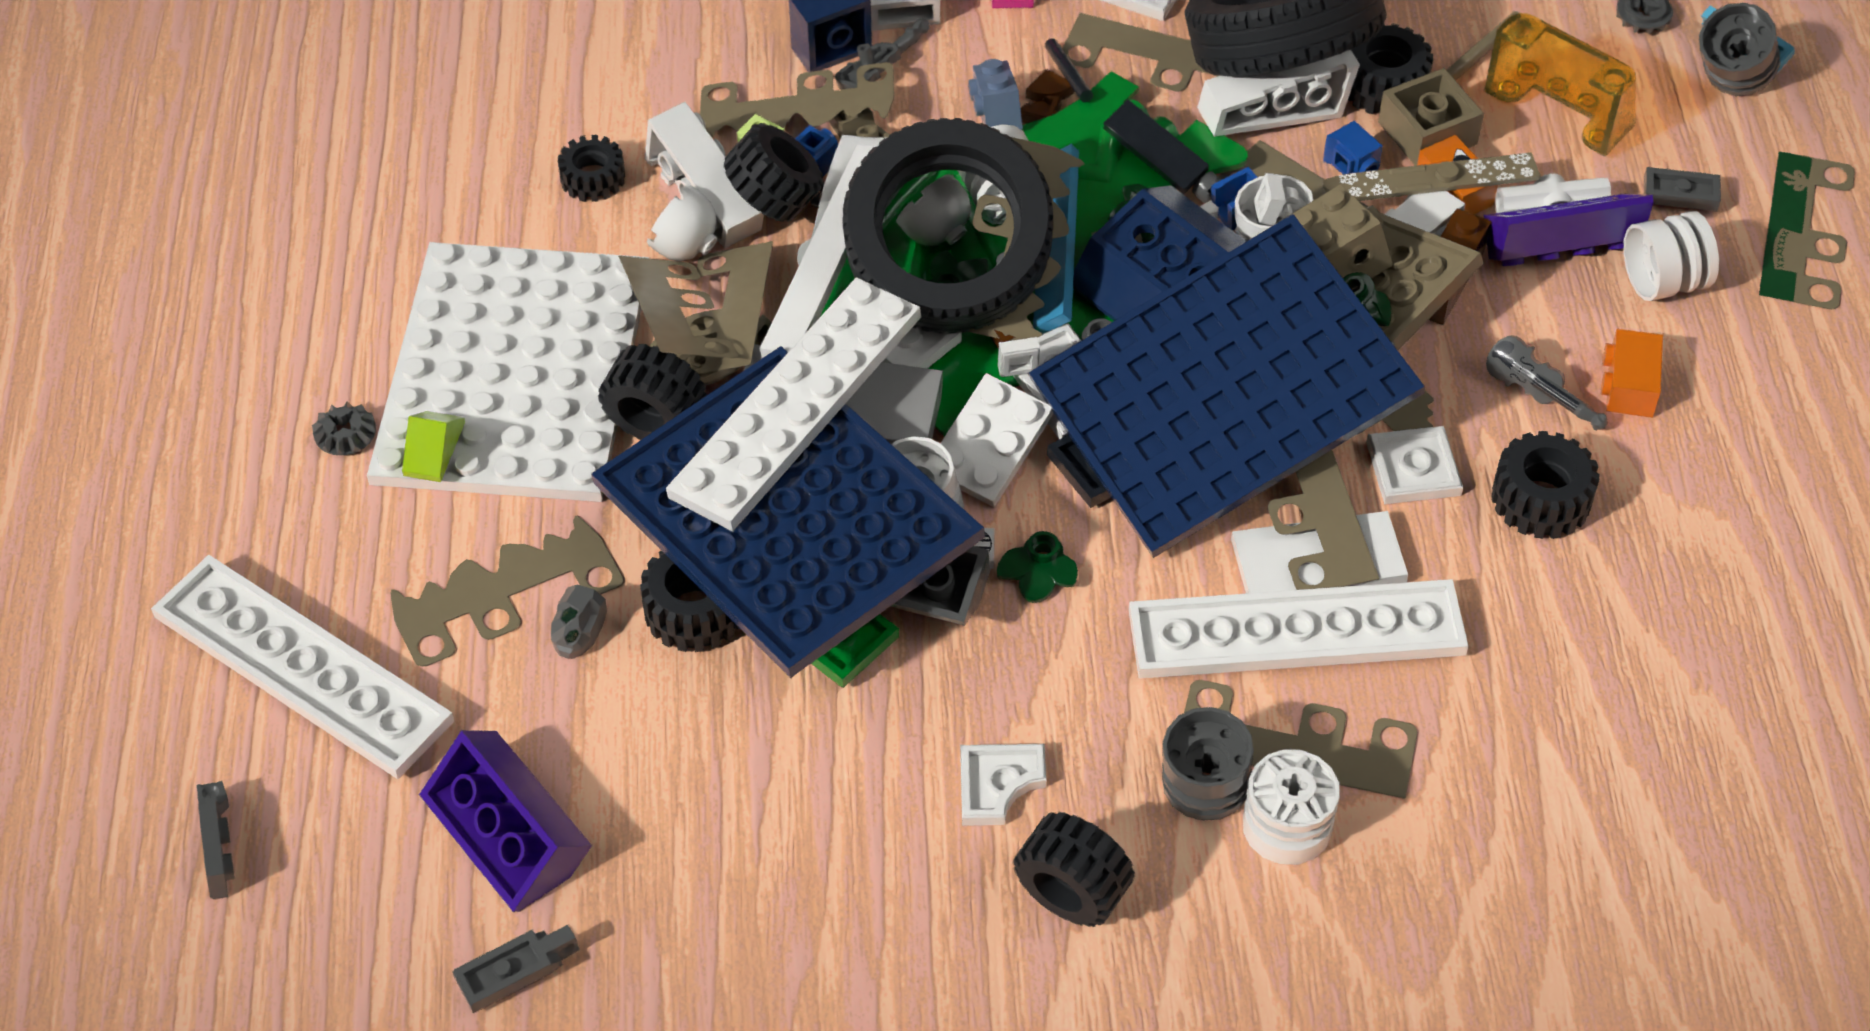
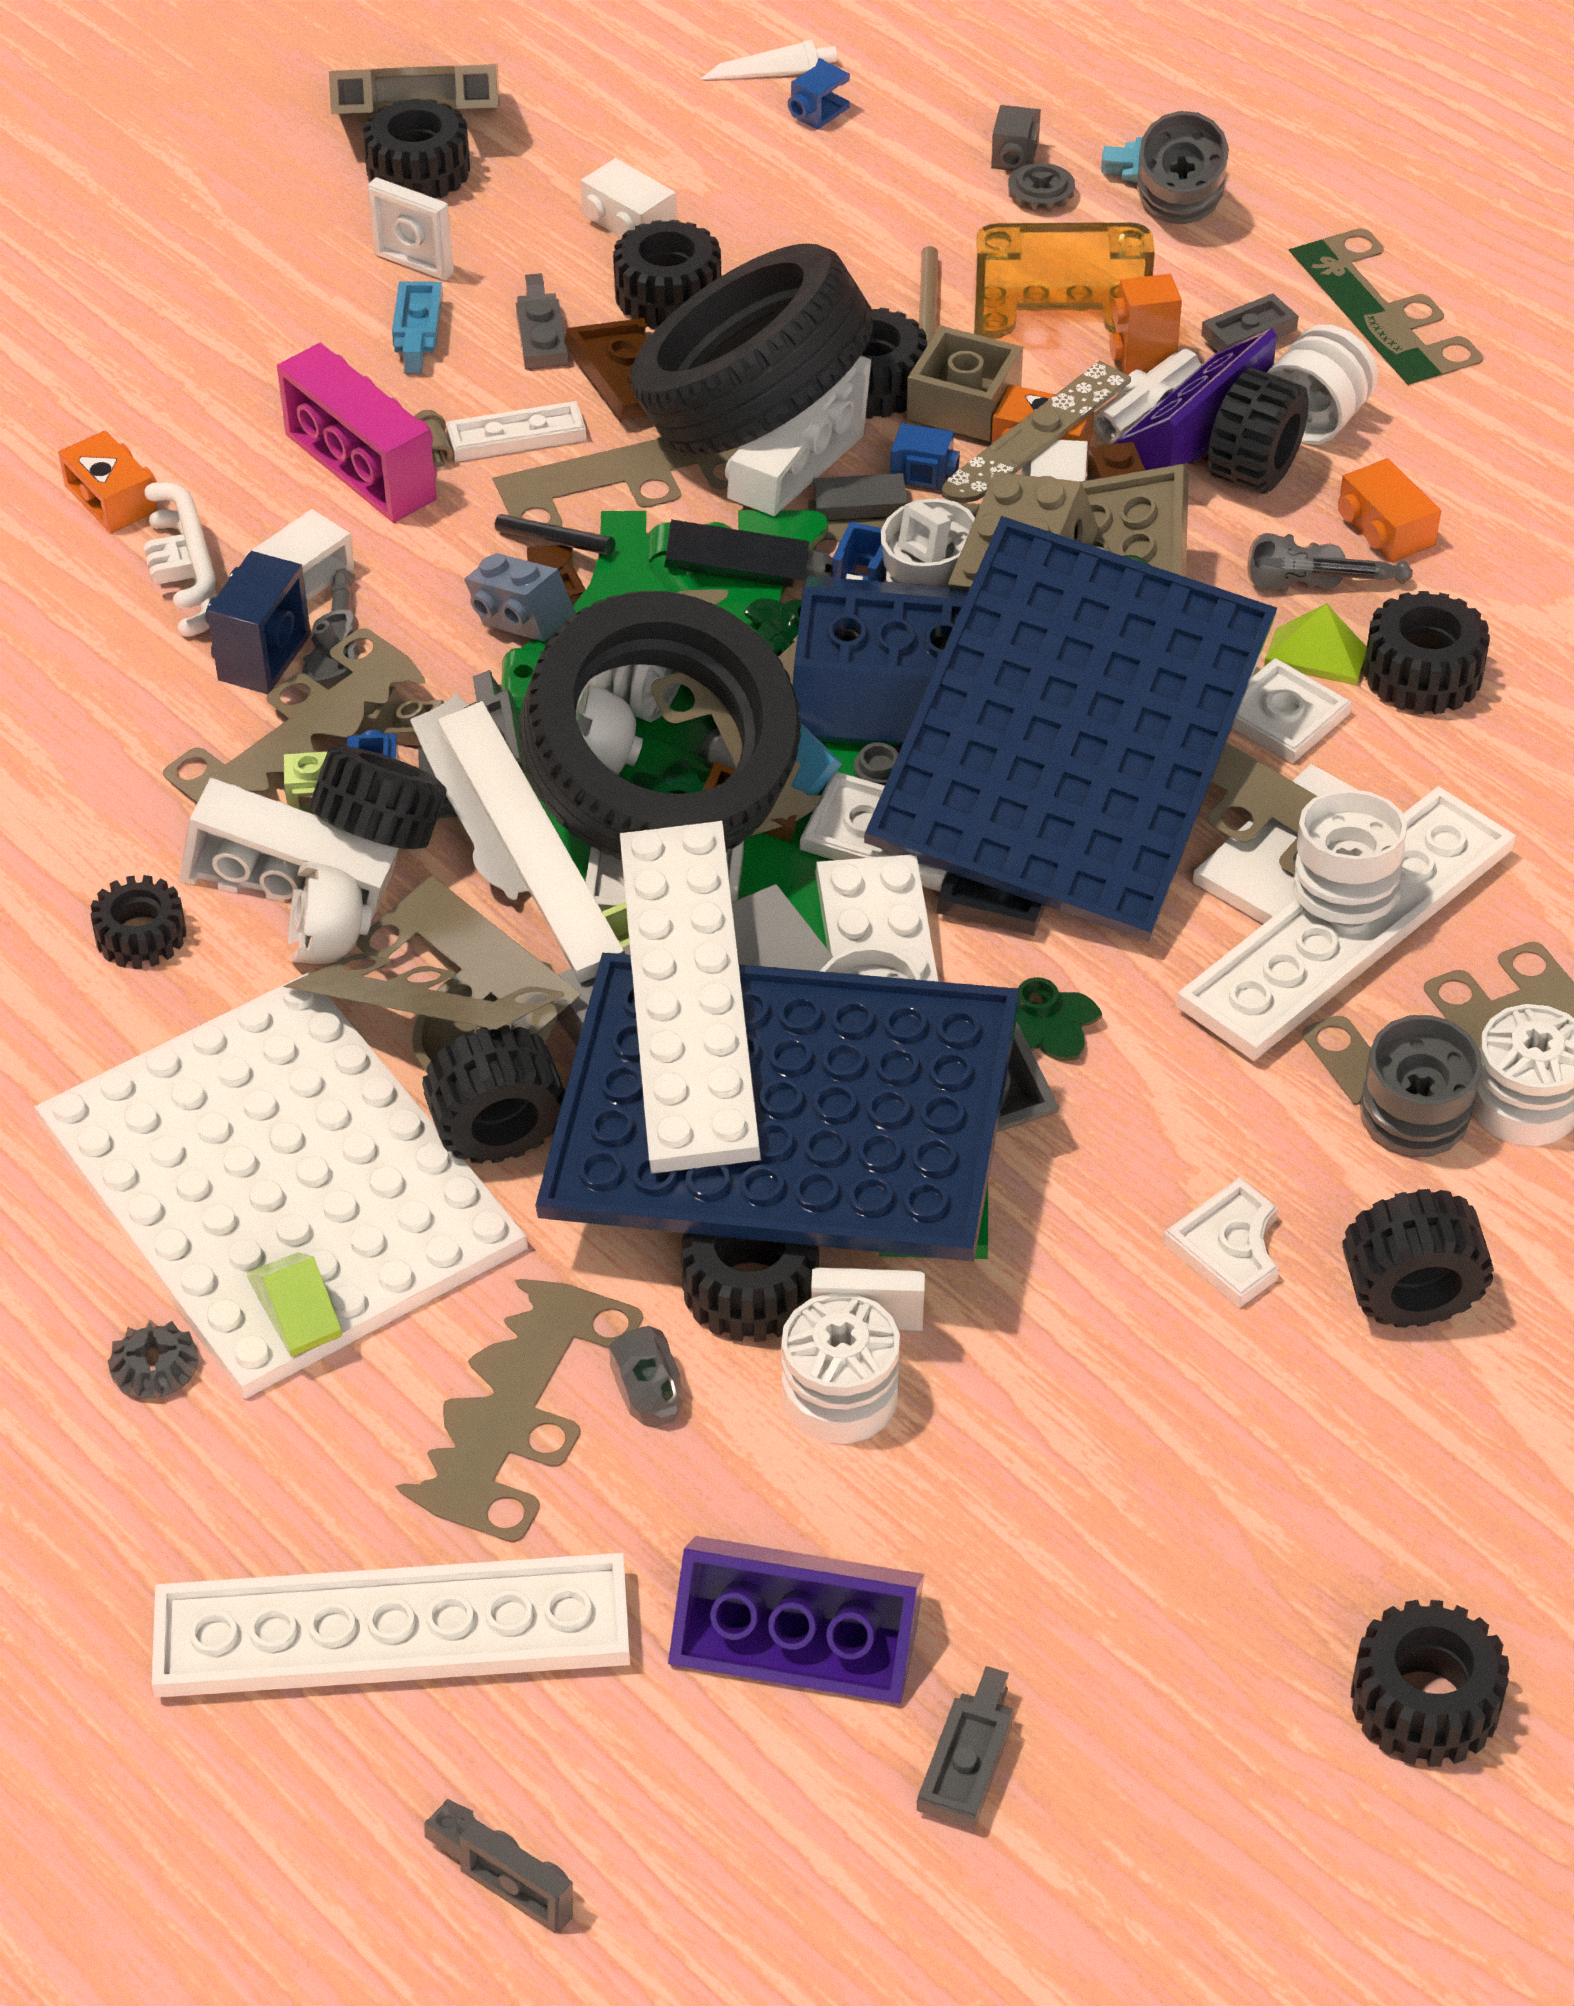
camera: 40 degrees left, 5 degrees down
white tile [998,337,1040,377] -> none
none -> white wheel [781,1293,900,1445]
none -> white tile [811,1268,925,1331]
none -> dark grey tile [813,473,908,520]
none -> orange brick [1109,273,1182,375]
none -> black tyre [1208,368,1308,494]
none -> lime slope [1264,603,1367,686]
none -> white wheel [1293,789,1407,925]

